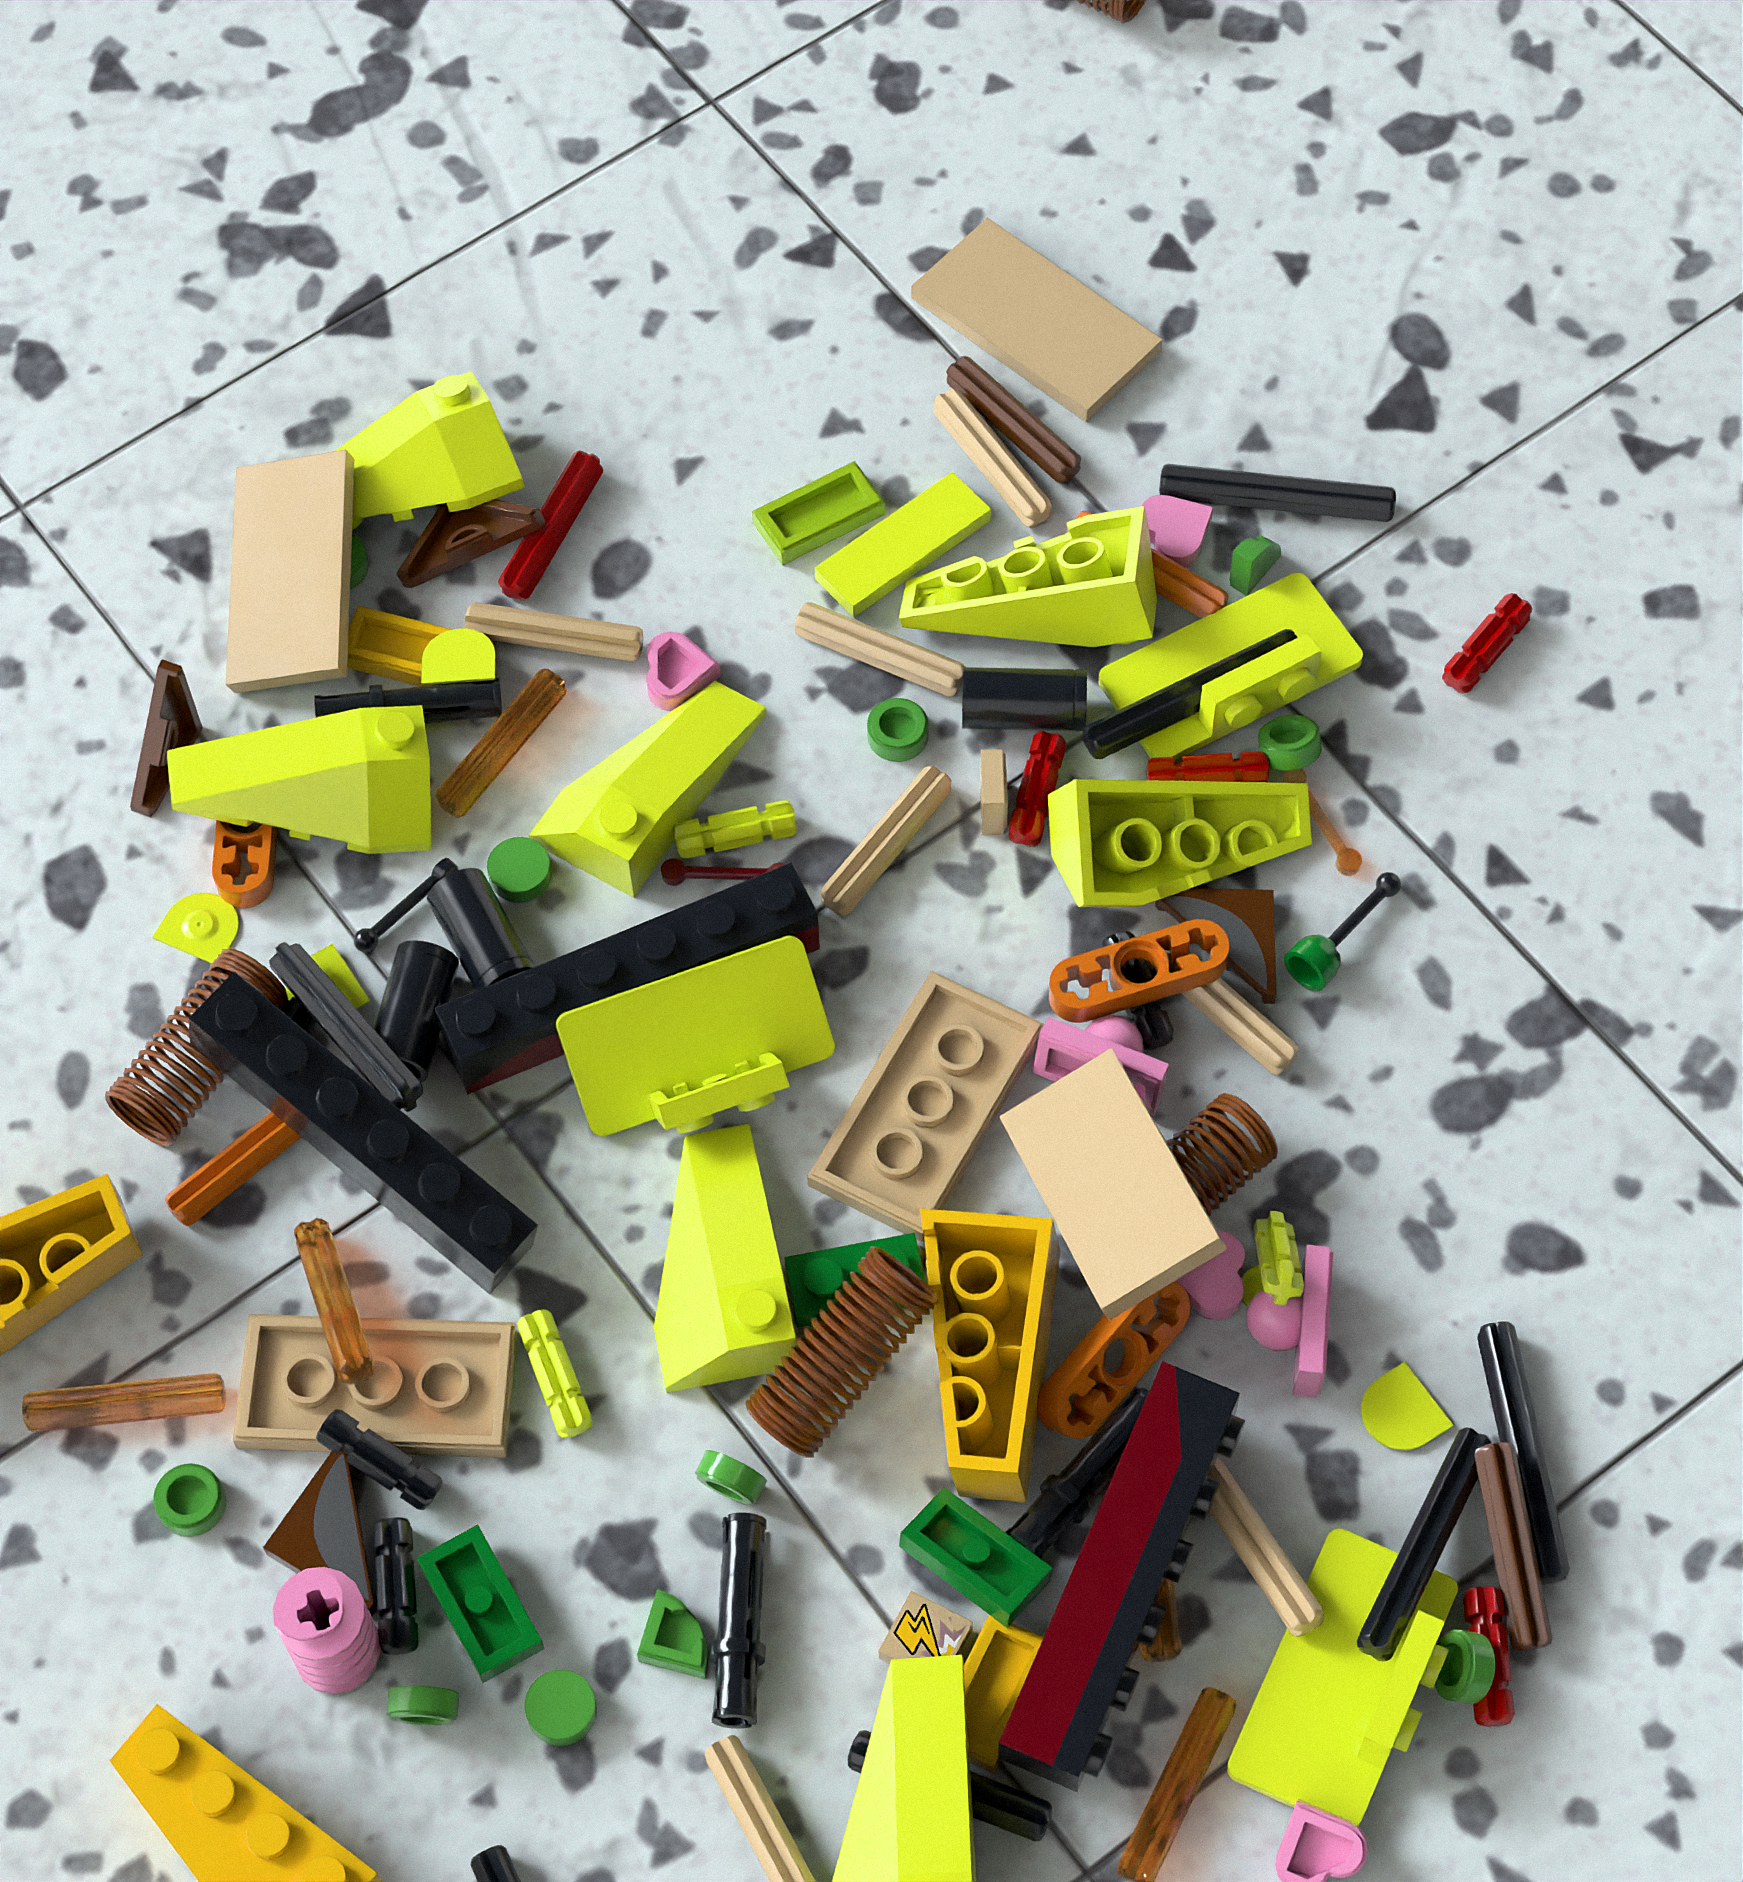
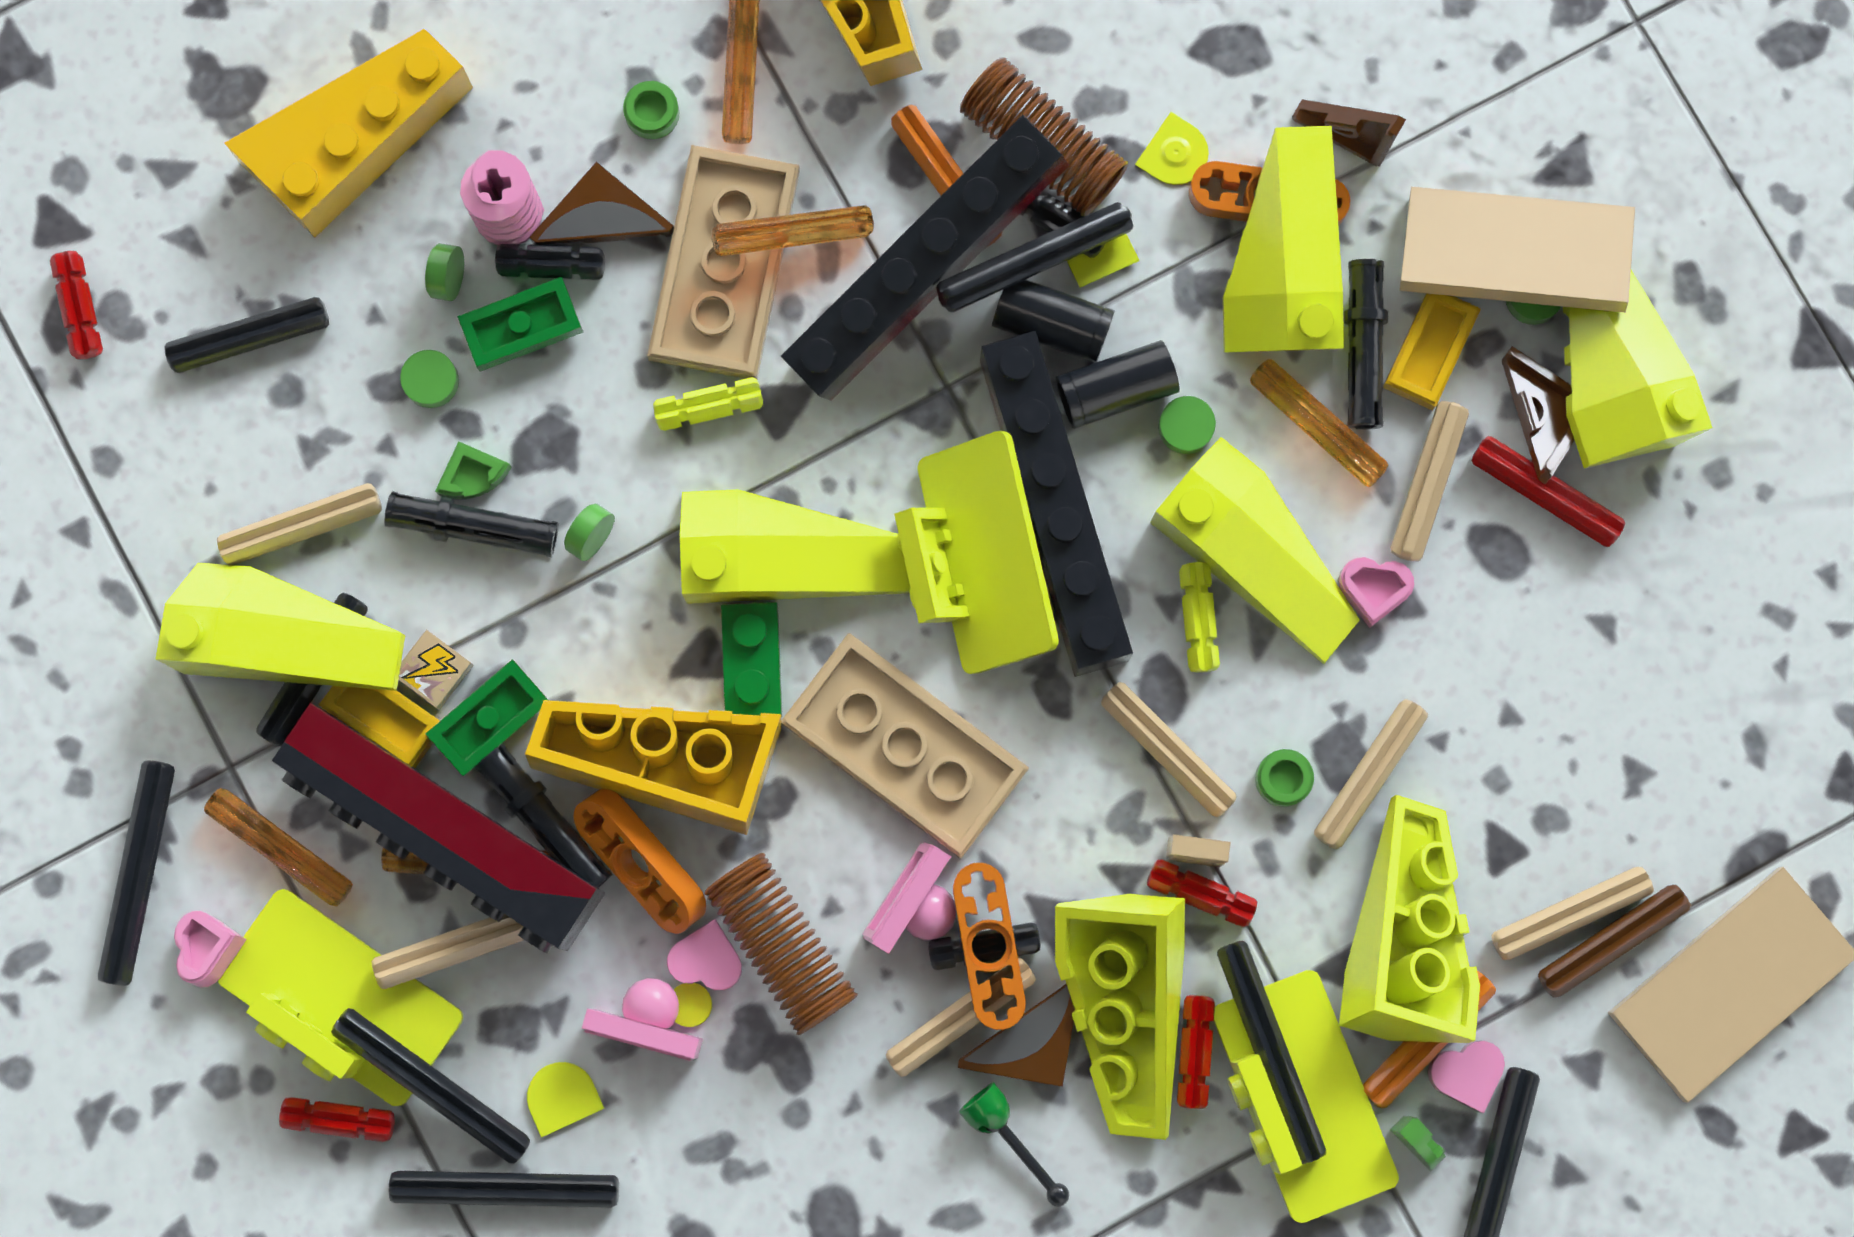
camera: 95 degrees right, 20 degrees up
black axle [316,1409,443,1510] -> none
black hinge [353,858,458,953] -> none
neon yellow piece [421,628,496,685] -> none
dark red hinge [660,858,785,886] -> none
dark orange piece [745,1247,938,1458] -> none
lime tile [752,461,885,565] -> none
neon yellow tile [815,471,991,618] -> none
black pin [962,667,1087,731] -> none
tan tile [999,1048,1227,1320] -> none
neon yellow axle [1254,1211,1304,1306] -> none
bright green tile [1258,715,1322,771] -> none
clear orange hinge [1283,769,1362,876] -> none
bright green tile [1434,1629,1495,1704] -> none
reddish brown axle [1474,1442,1553,1651] -> none

